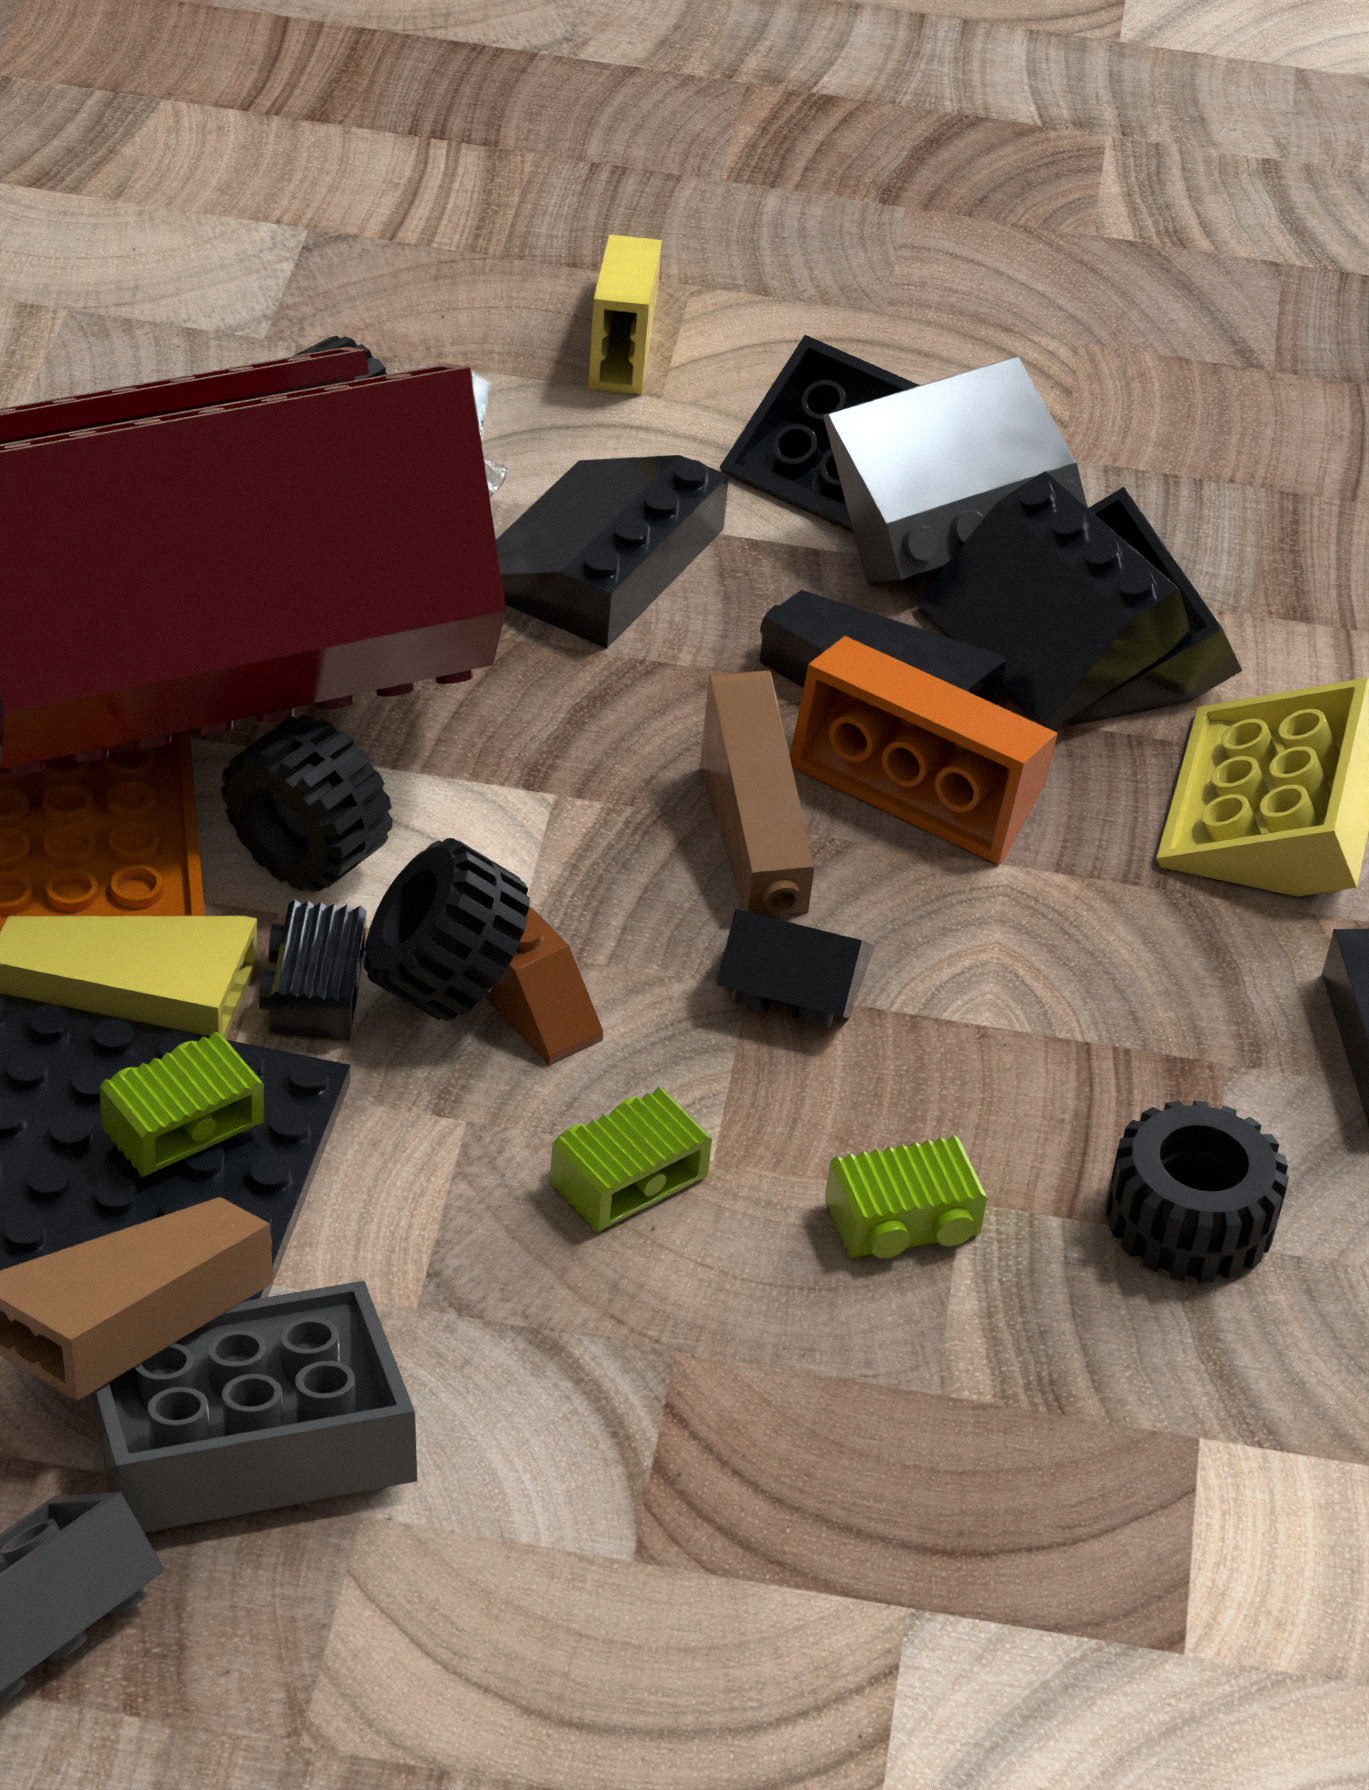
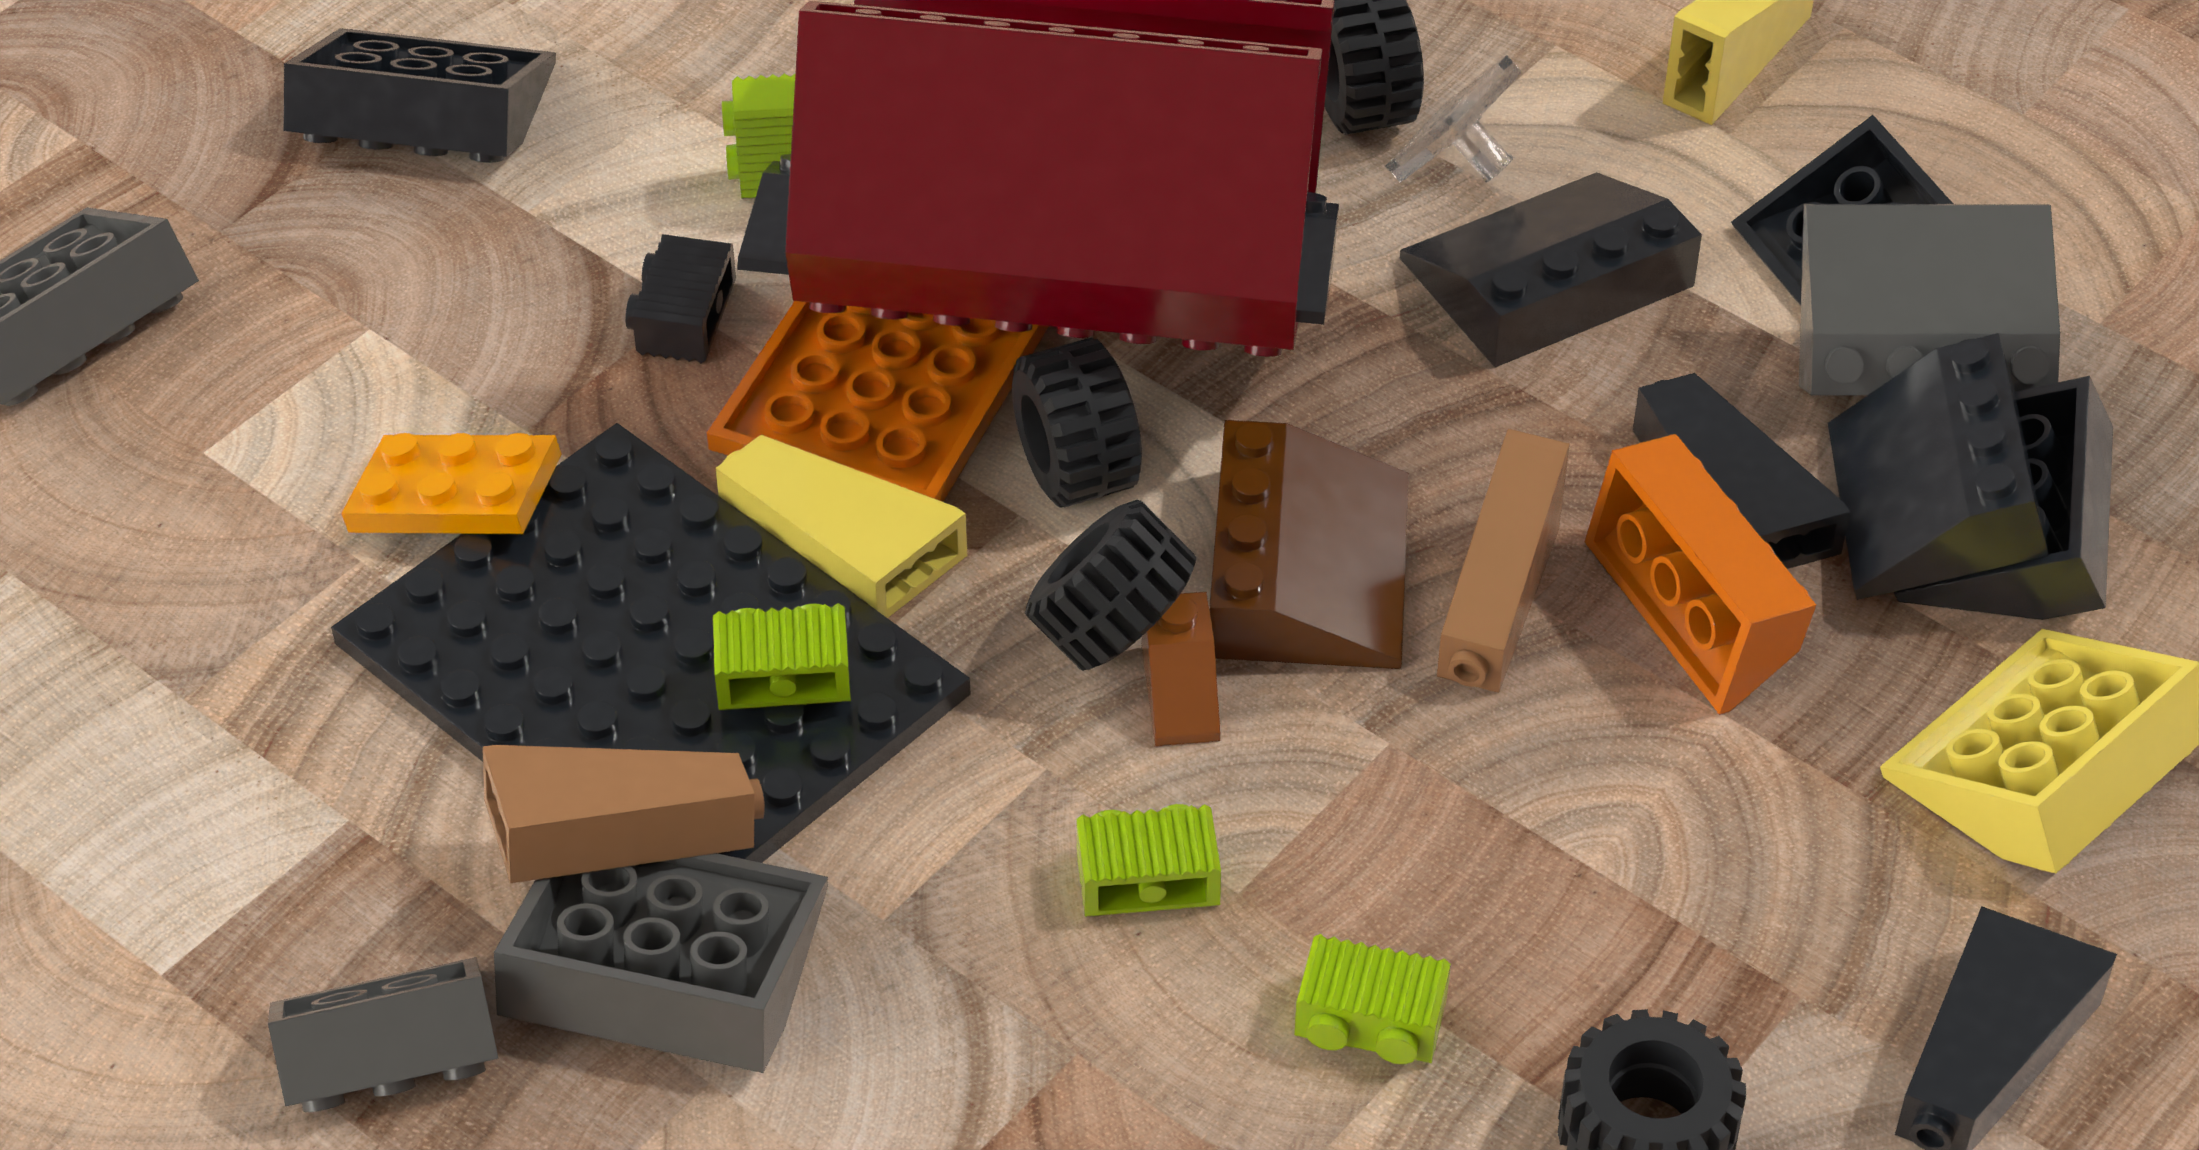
camera: 35 degrees right, 5 degrees up
black brick [259,900,367,1040] -> none
black slope [716,909,874,1027] -> none
none -> reddish brown slope [1209,420,1409,669]

